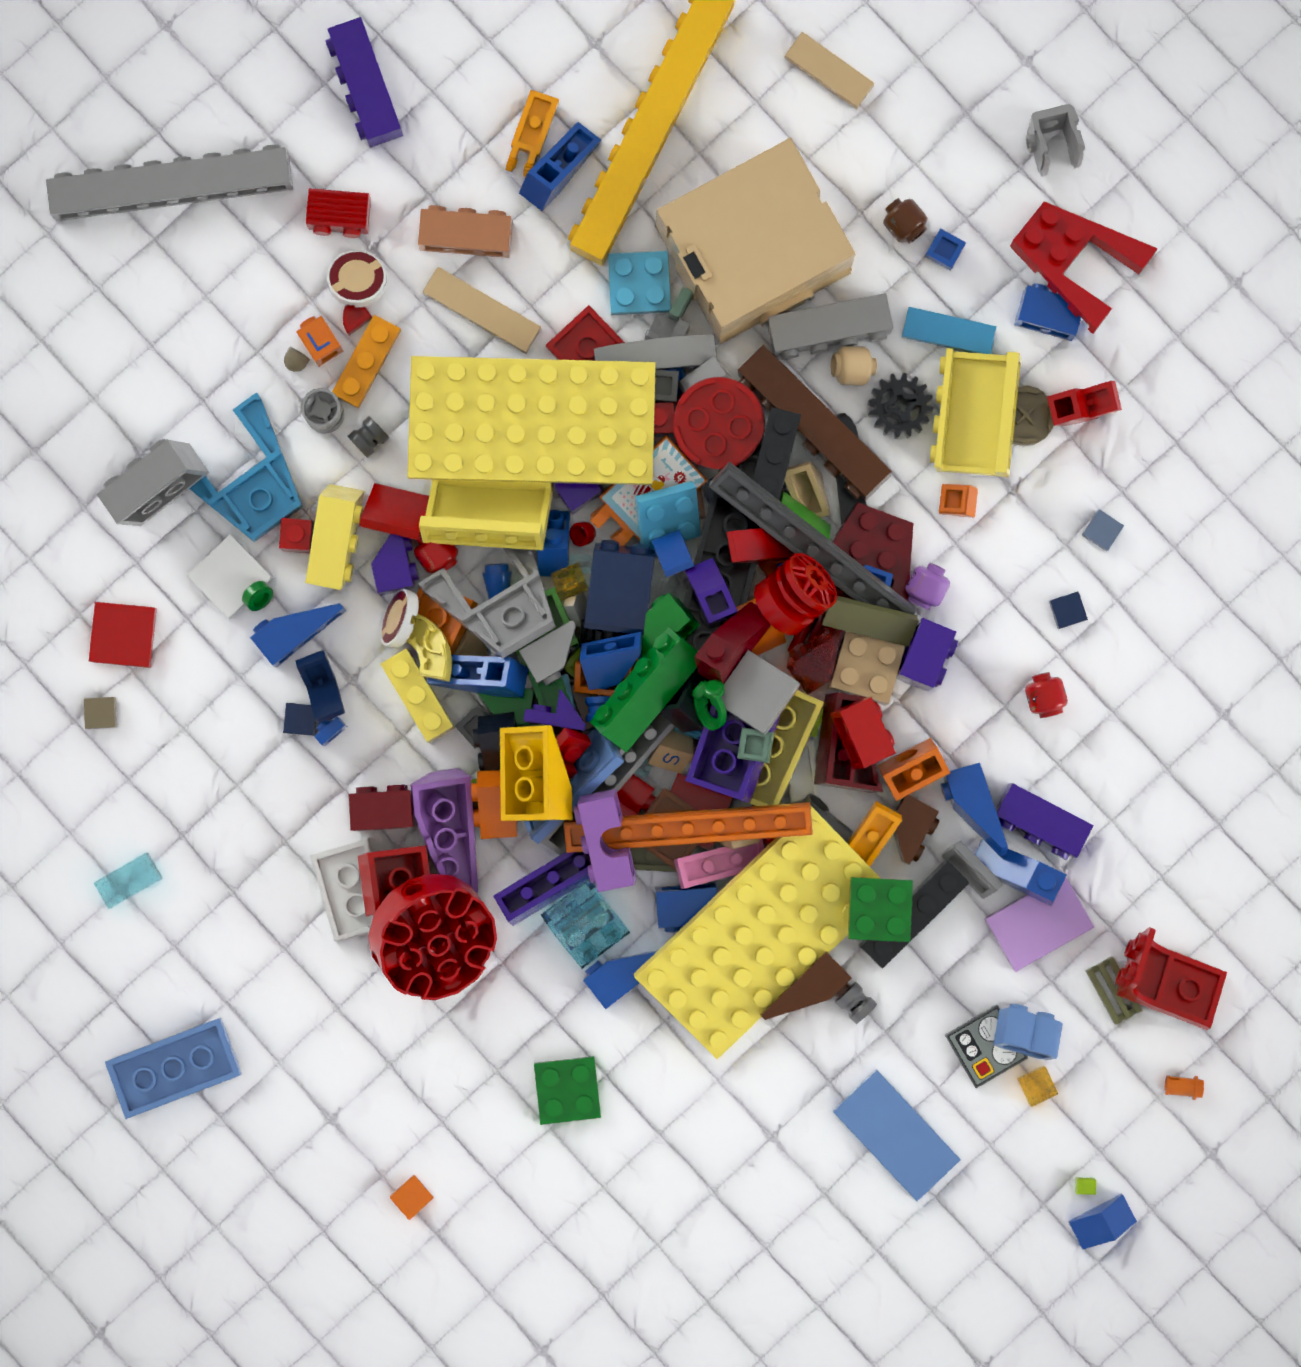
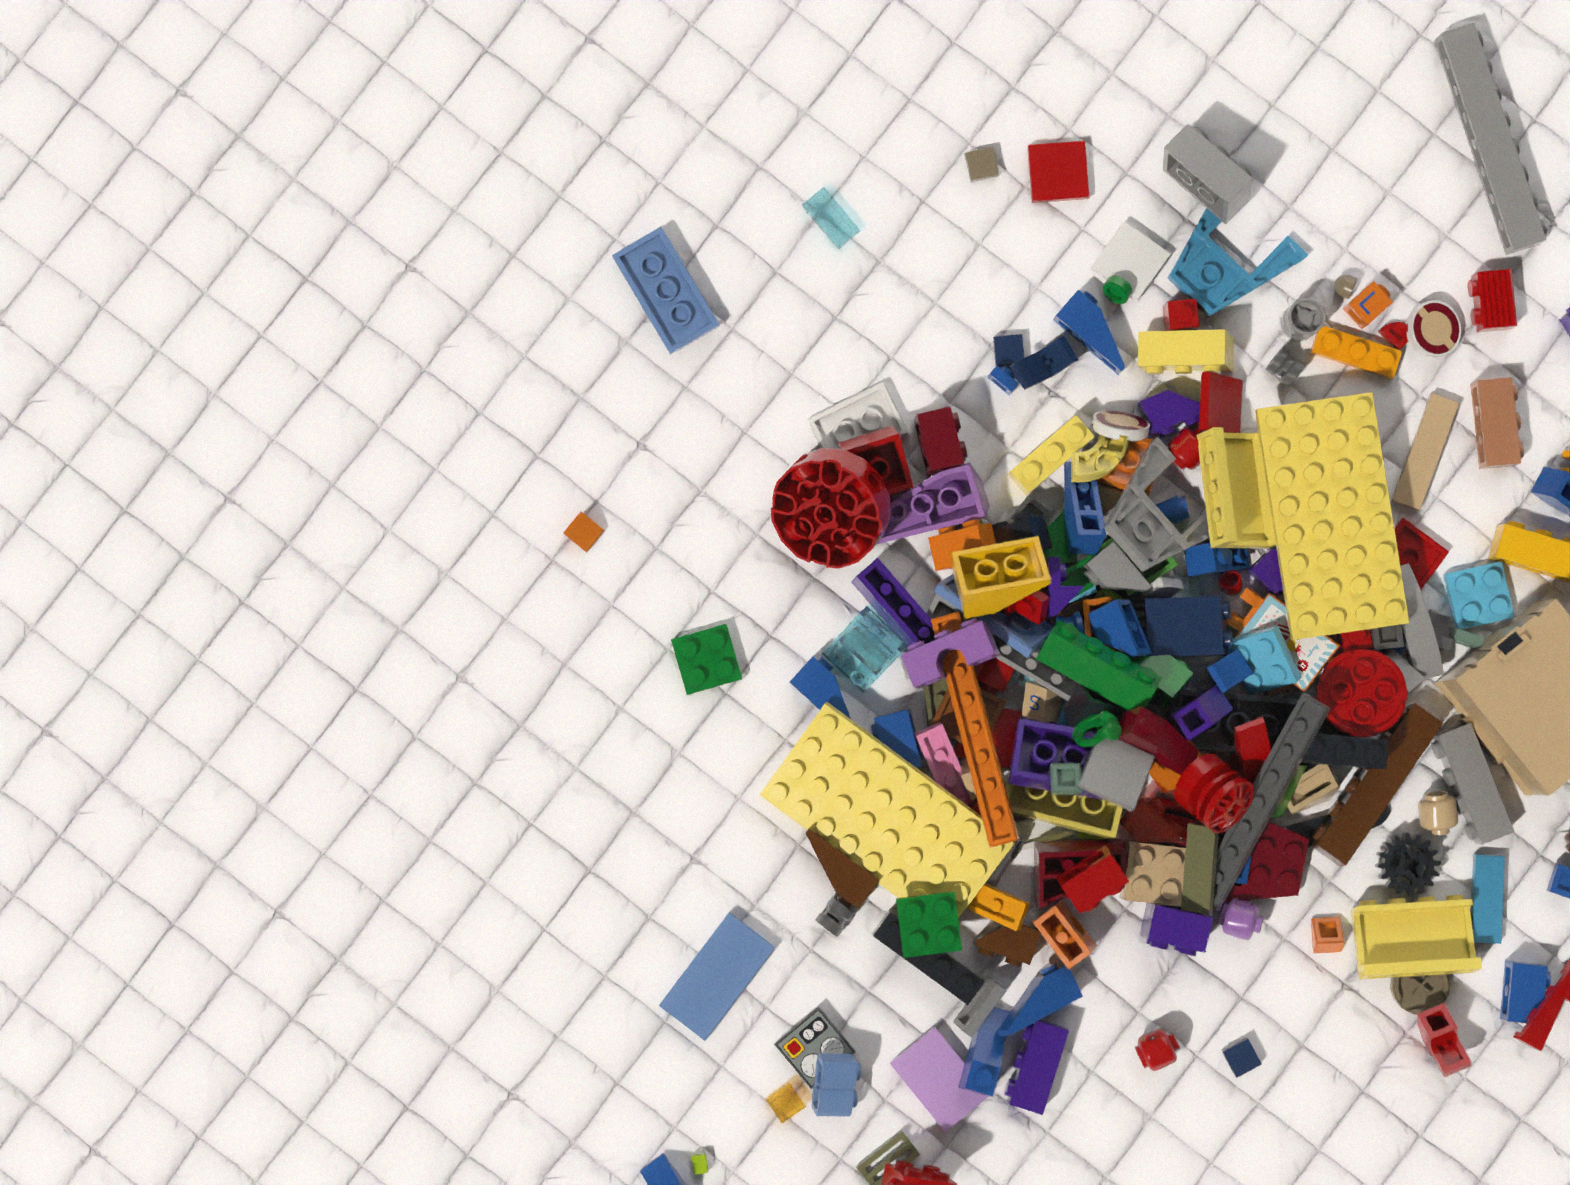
camera: 85 degrees right, 0 degrees up
clear yellow plate [550,562,589,601] -> none
sand blue tile [1082,509,1124,552] -> none

